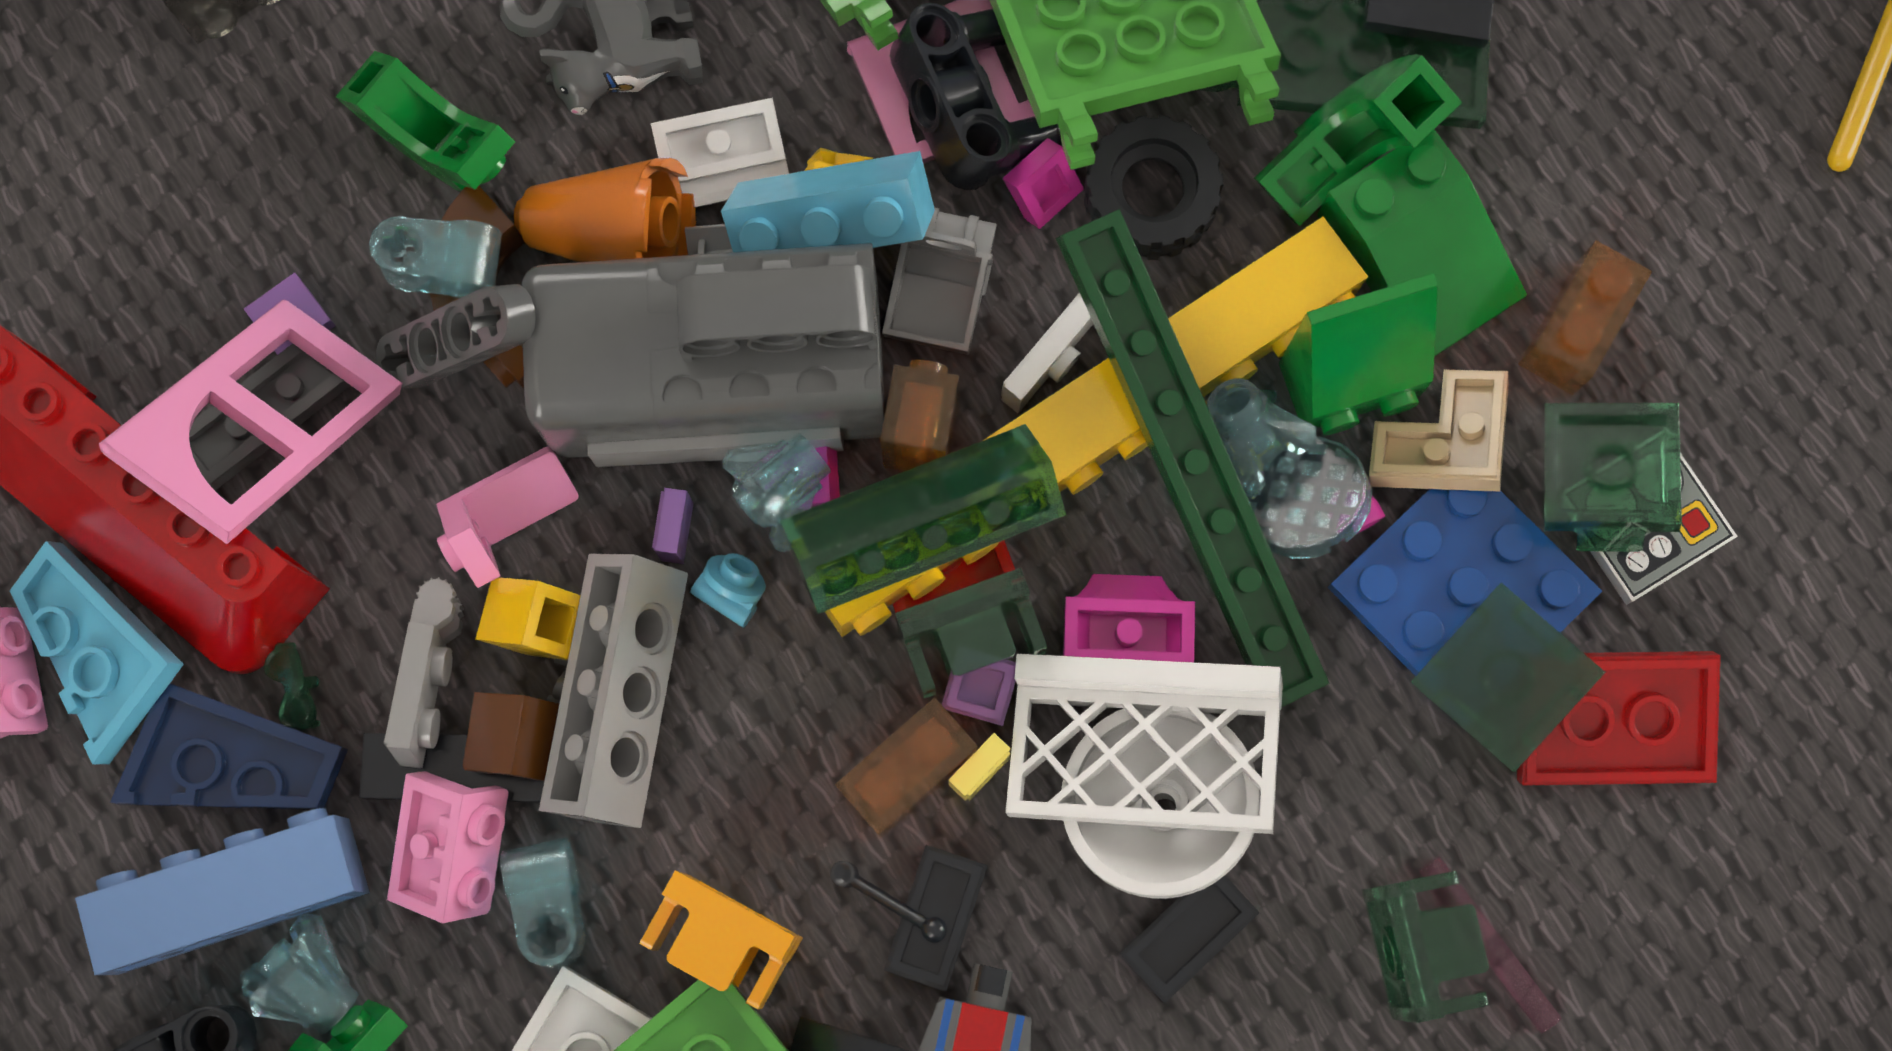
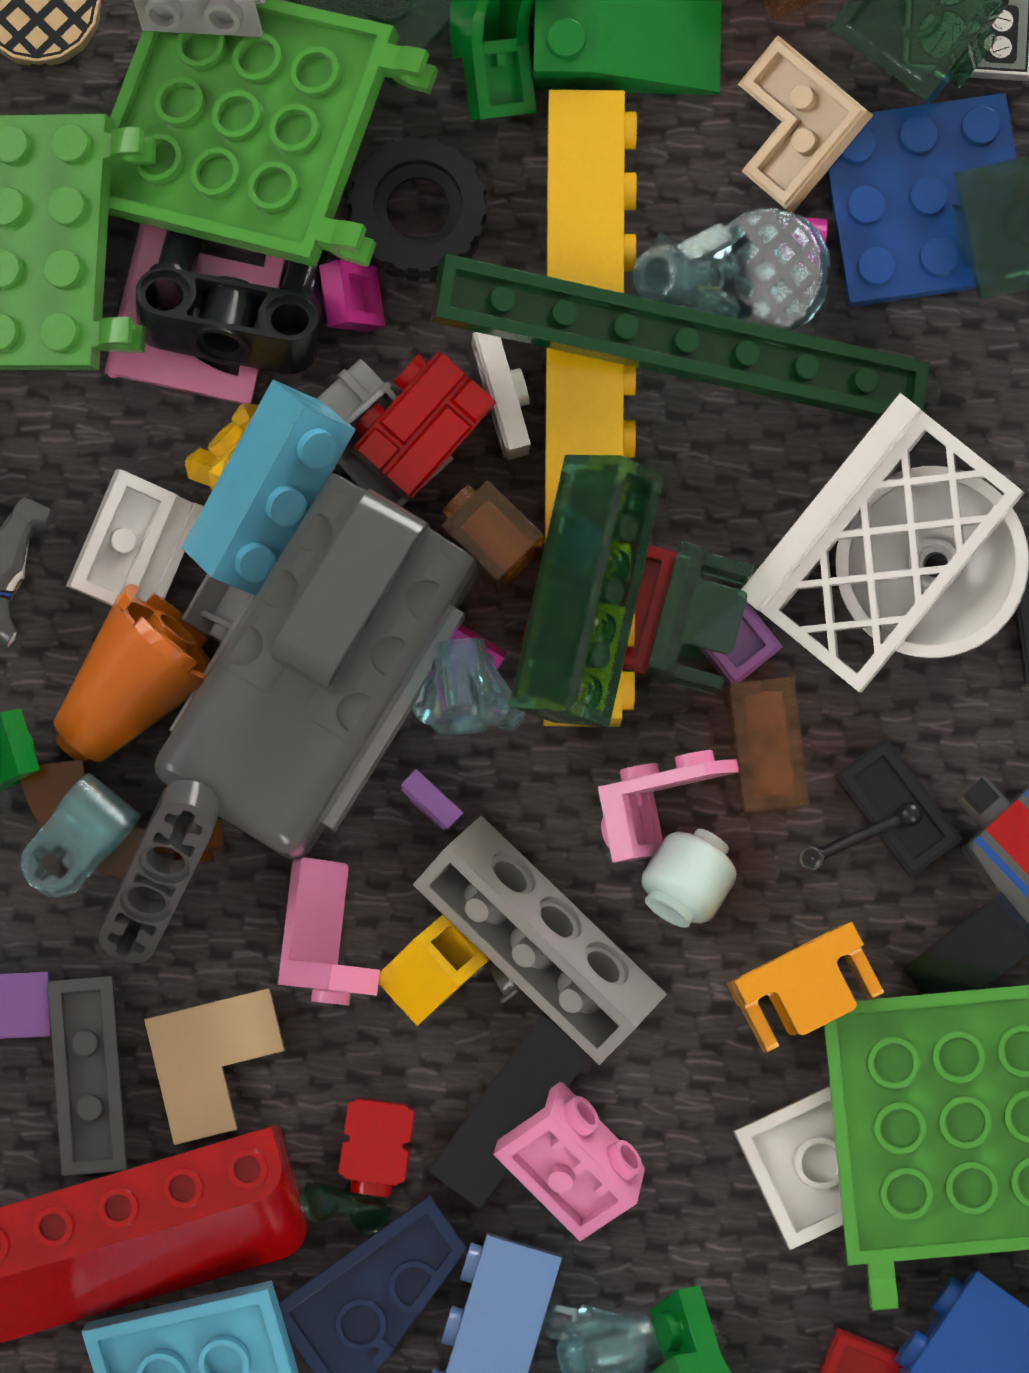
camera: 60 degrees left, 5 degrees up
bright pink window [99,300,402,544] -> none
light grey hinge [384,577,464,768] -> none
reddish brown panel [463,692,559,781] -> none
clear light blue piece [500,837,586,969] -> none
medium azure plate [690,553,766,628] -> none
light yellow tile [948,733,1011,801] -> none
dark pink slope [1063,574,1195,663] -> none
green slope [1278,273,1438,435] -> none
none -> tan tile [144,988,286,1145]
none -> red brick [338,1098,416,1197]
none -> red brick [350,351,497,500]
none -> bright pink bracket [598,750,739,863]
none -> light aqua head [642,829,737,928]

